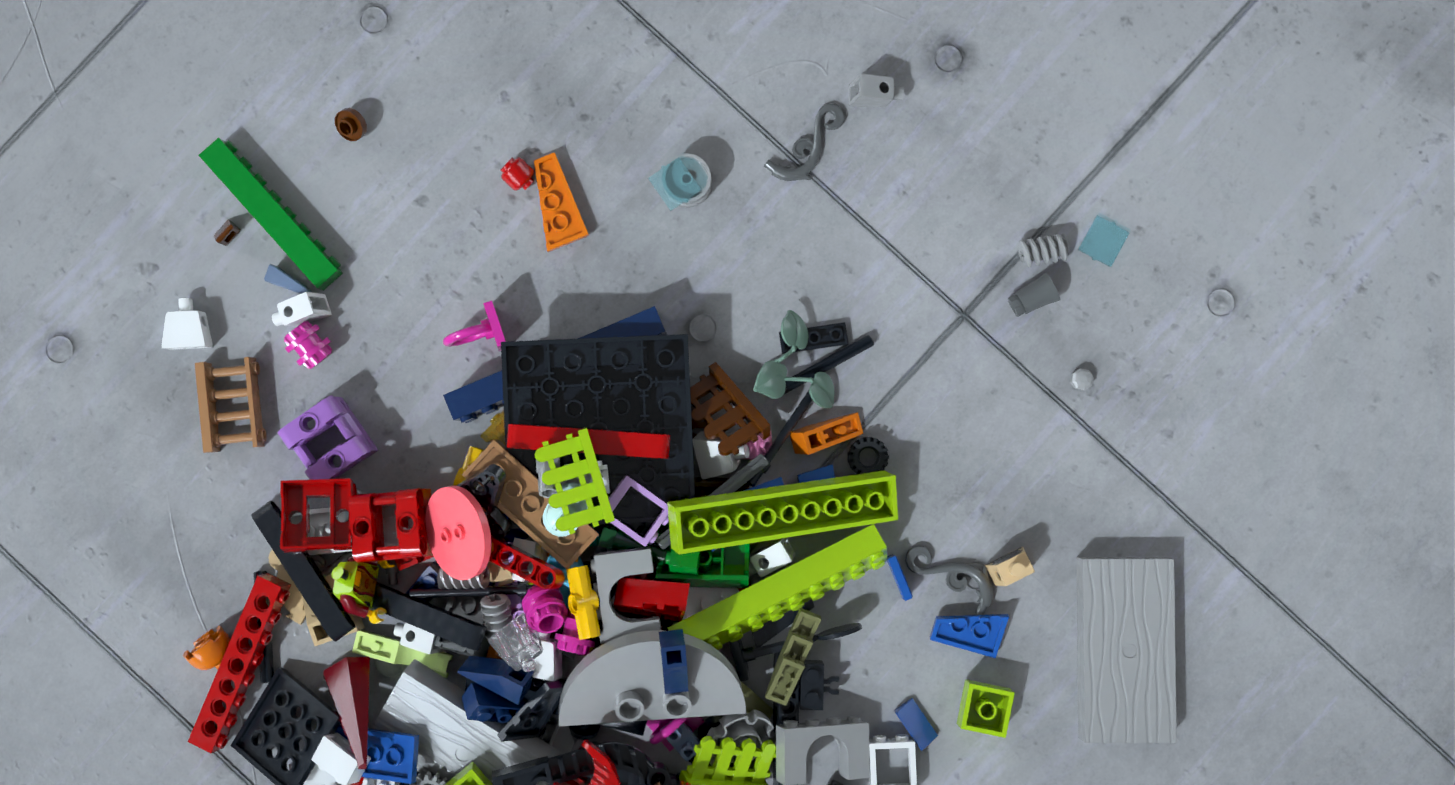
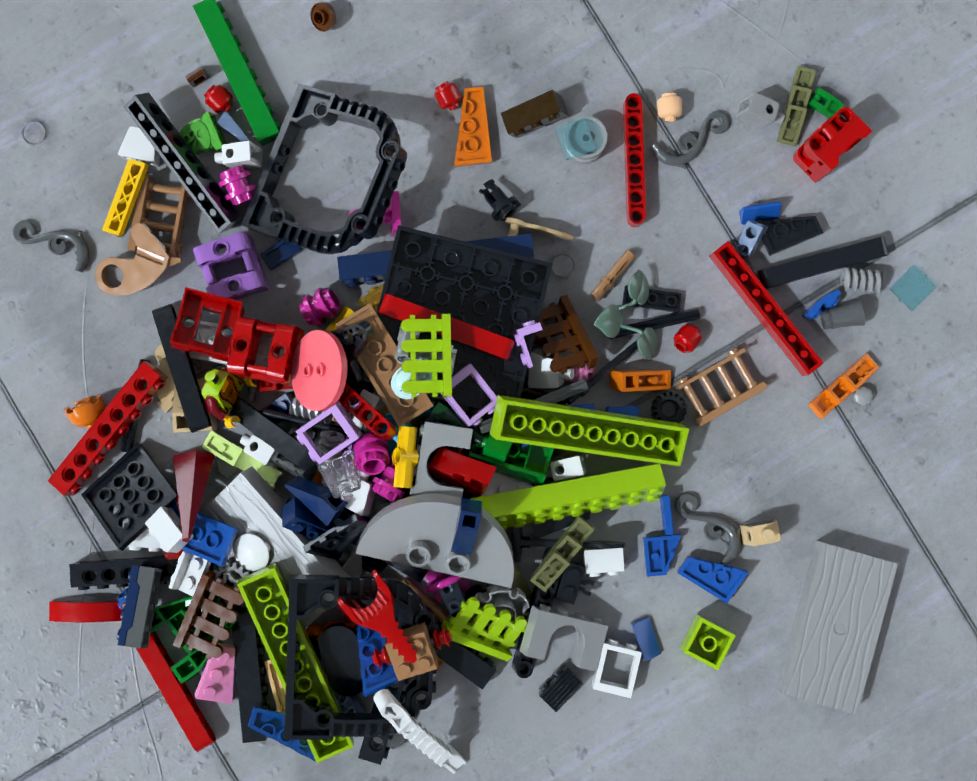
camera: 15 degrees right, 0 degrees up
none -> dark grey plant [13,220,89,273]
none -> medium nougat animal [95,223,182,295]
none -> yellow fence [102,159,149,237]
none -> black brick [124,92,242,234]
none -> bright green piece [179,111,227,155]
none -> red head [204,85,233,114]
none -> white dish [233,532,271,571]
none -> black arch [241,84,407,255]
none -> dark blue tile [260,241,303,271]
none -> lavender window [295,401,362,465]
none -> dark pink piece [299,288,341,326]
none -> medium nougat pin [402,577,450,623]
none -> black piece [479,179,521,221]
none -> dark brown wedge [501,90,569,138]
none -> tan brick [506,218,574,240]
none -> lavender bracket [514,320,542,368]
none -> white brick [583,548,624,577]
none -> medium nougat pin [590,250,636,301]
none -> red beam [623,93,646,228]
none -> blue wing [643,534,681,577]
none -> light nougat head [657,93,682,122]
none -> red head [673,324,702,353]
none -> medium nougat fence [675,347,767,427]
none -> red brick [709,241,824,376]
none -> sand blue leg [736,220,768,259]
none -> blue slope [739,201,781,225]
none -> black wing [755,216,824,256]
none -> black beam [757,236,890,289]
none -> olive slope [777,66,817,147]
none -> red piece [793,107,872,183]
none -> blue slope [802,290,841,320]
none -> green plate [807,88,844,119]
none -> orange slope [808,353,879,419]

